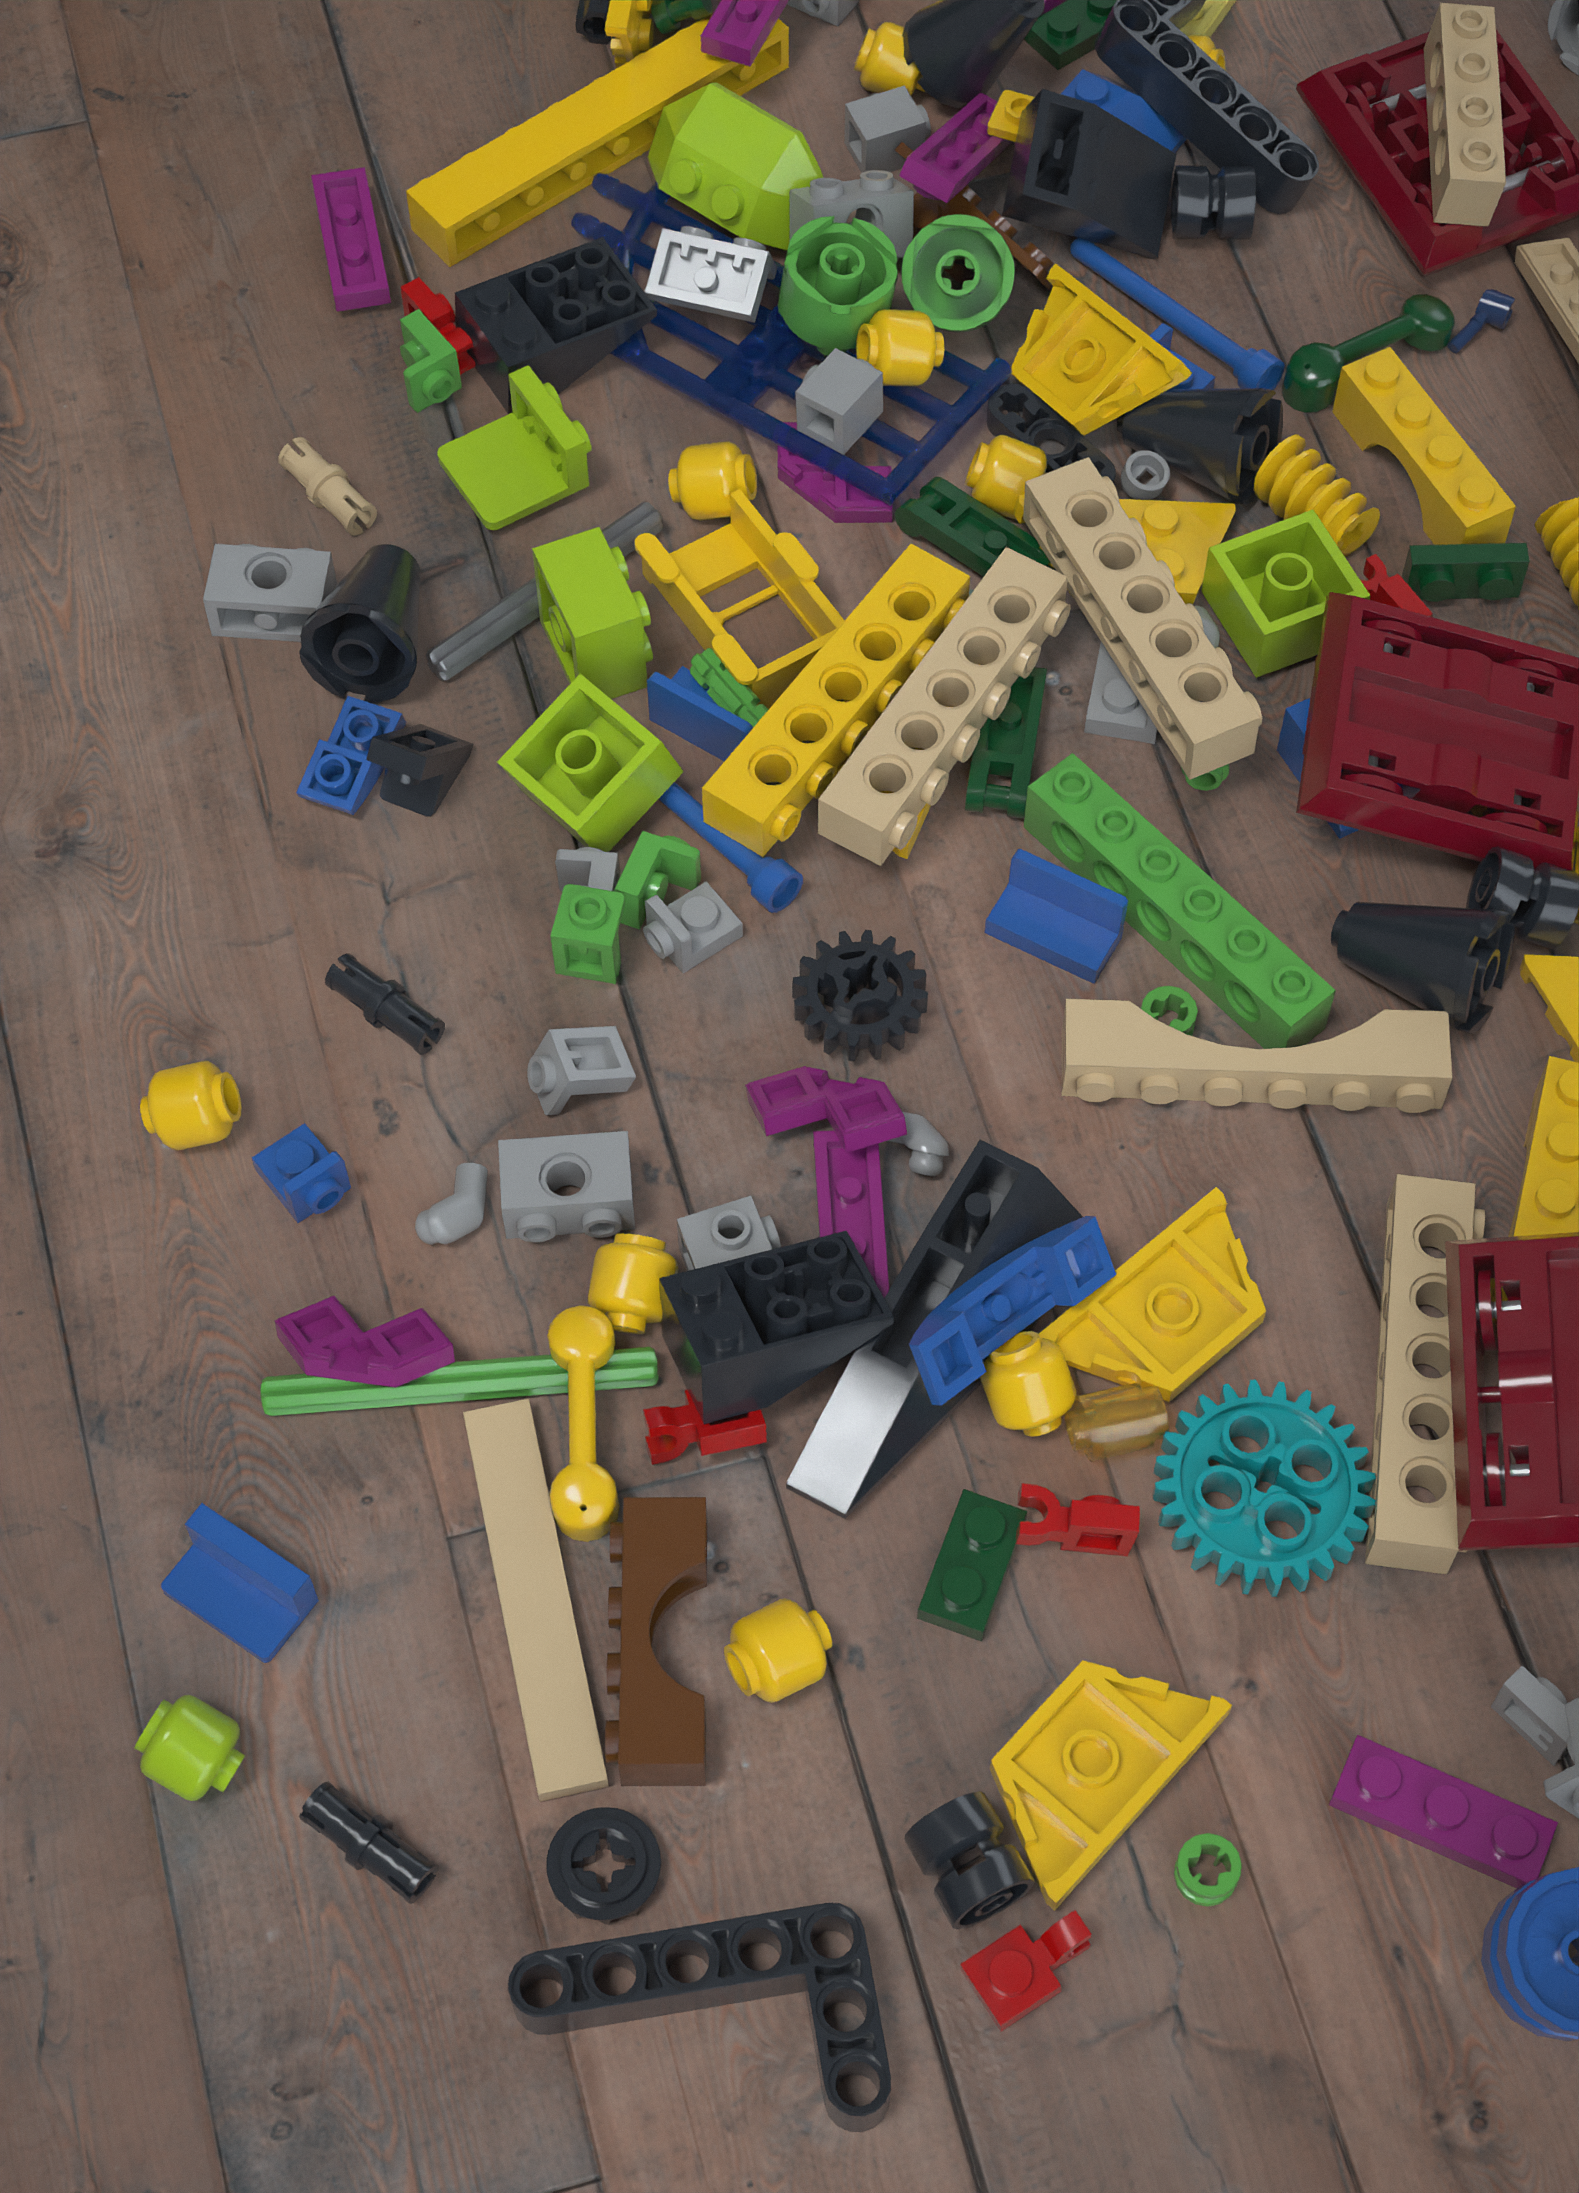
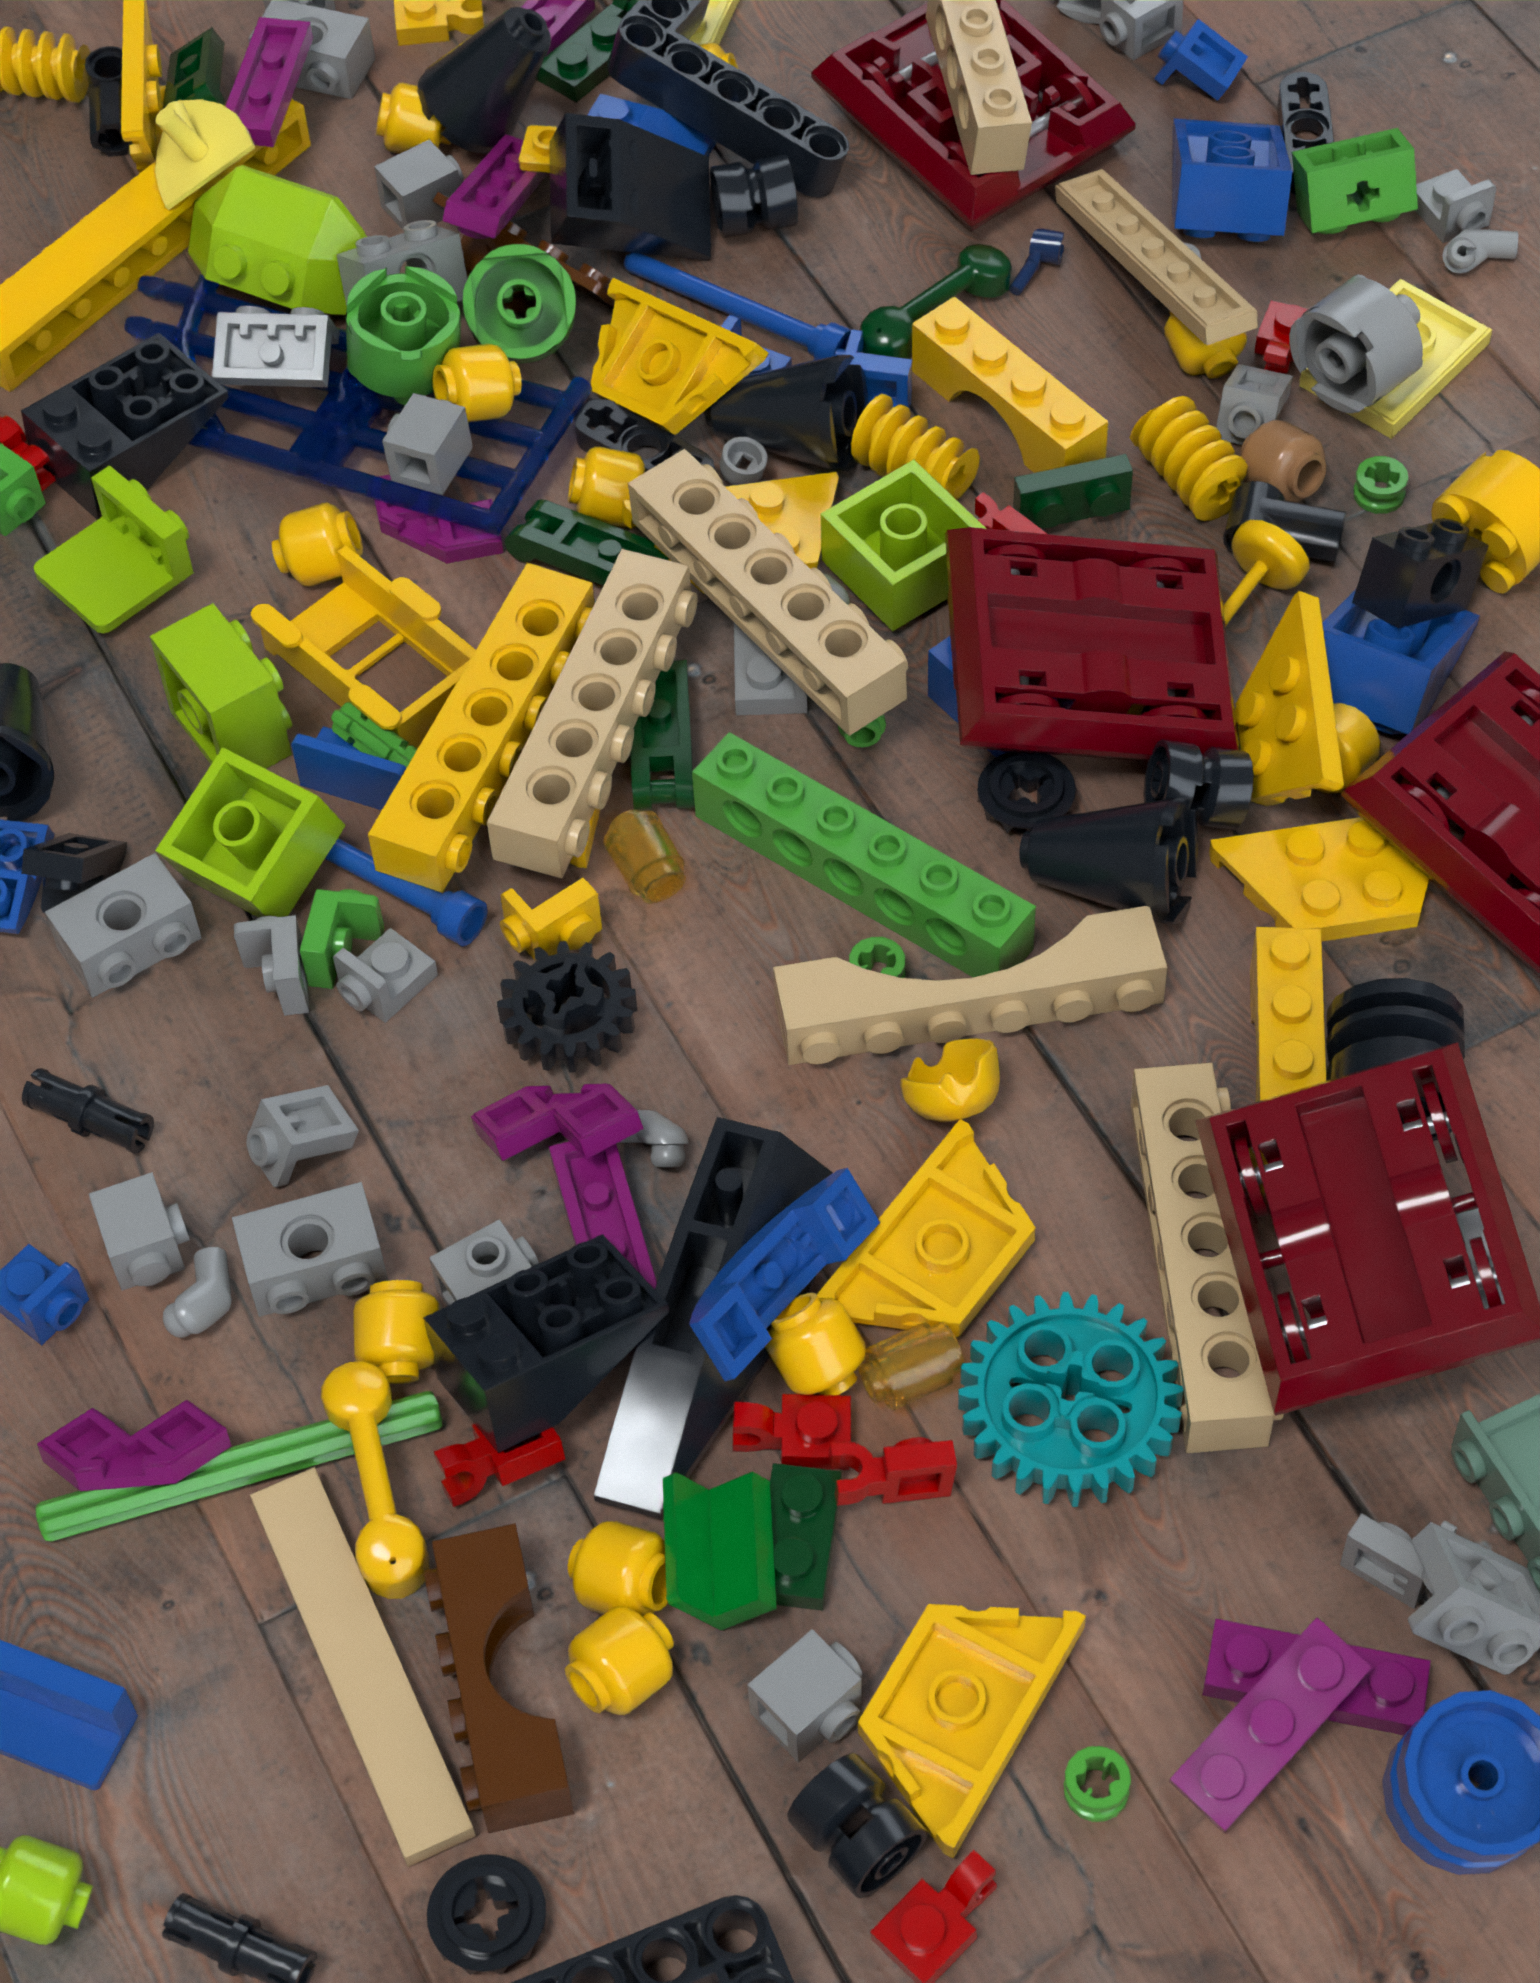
camera: 10 degrees left, 5 degrees down
flat silver axle [426,502,663,681] -> none
bright green bracket [551,884,625,984] -> none
blue panel [984,849,1128,984] -> none
none -> light grey brick [45,853,202,998]
none -> light grey brick [89,1172,190,1291]
none -> light yellow shield [155,99,256,210]
none -> yellow bracket [500,878,602,961]
none -> yellow head [568,1521,668,1616]
none -> clear yellow brick [603,809,686,904]
none -> green panel [662,1471,777,1630]
none -> red plate [732,1394,851,1470]
none -> light grey brick [747,1629,863,1763]
none -> blue bracket [835,329,912,408]
none -> yellow hair [900,1038,1000,1123]
none -> black gear [977,751,1076,833]
none -> magenta plate [1169,1617,1373,1833]

